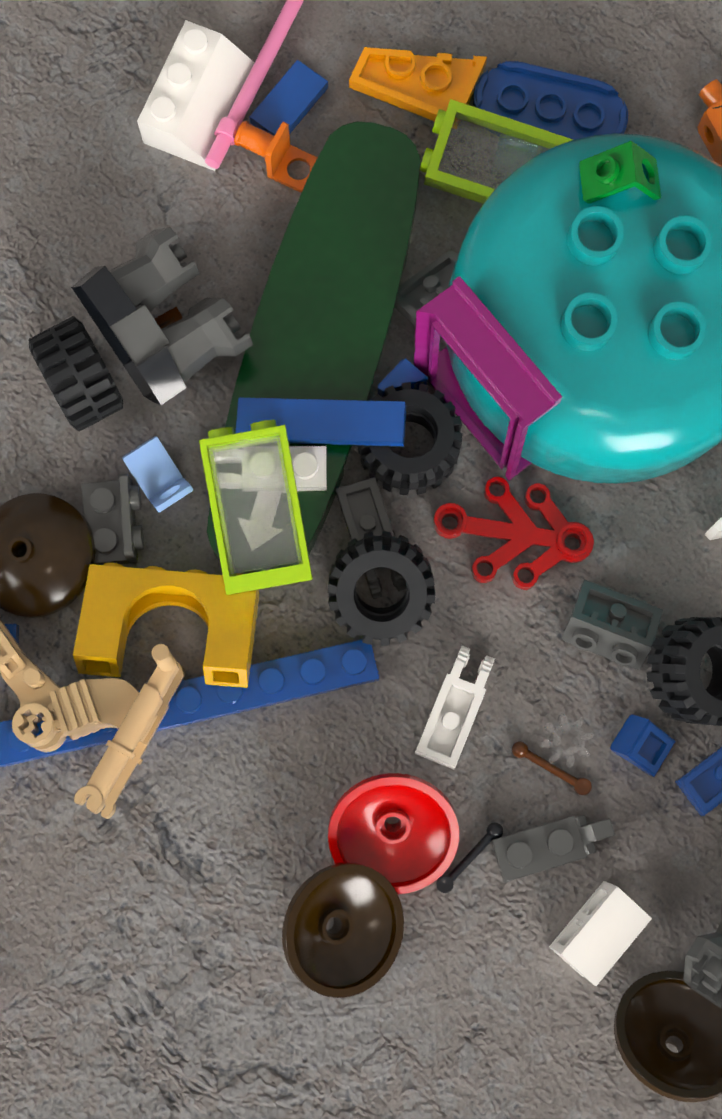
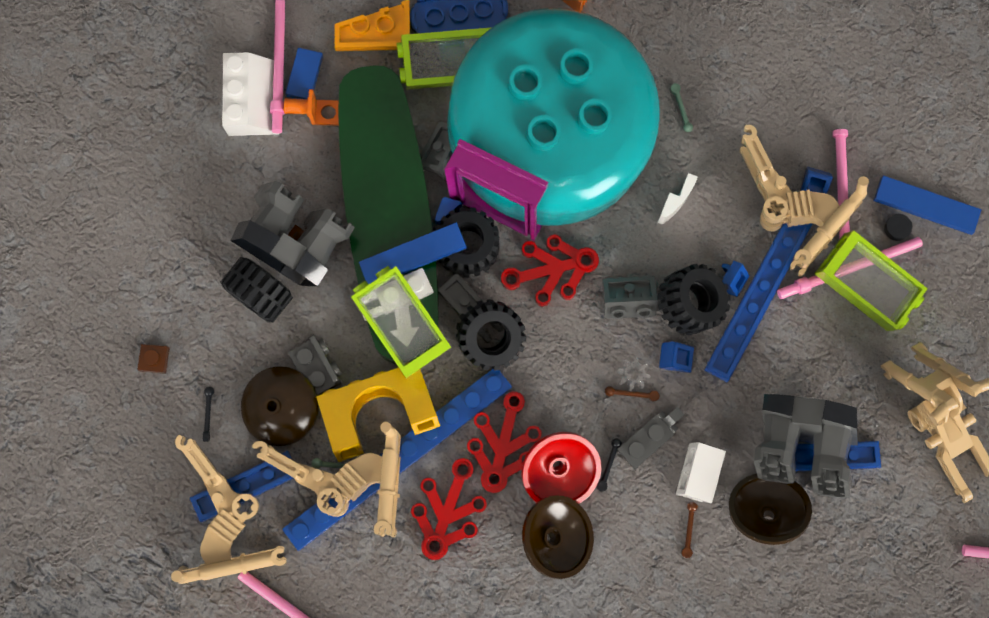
camera: 25 degrees left, 0 degrees up
light blue bracket [122,436,194,513] -> none
white hinge [415,646,495,769] -> none
green bracket [579,141,661,204] -> none
none -> sand green hinge [311,458,345,469]
none -> red plant [411,458,487,560]
none -> red plant [467,391,542,493]
none -> reddish brown hinge [681,501,698,558]

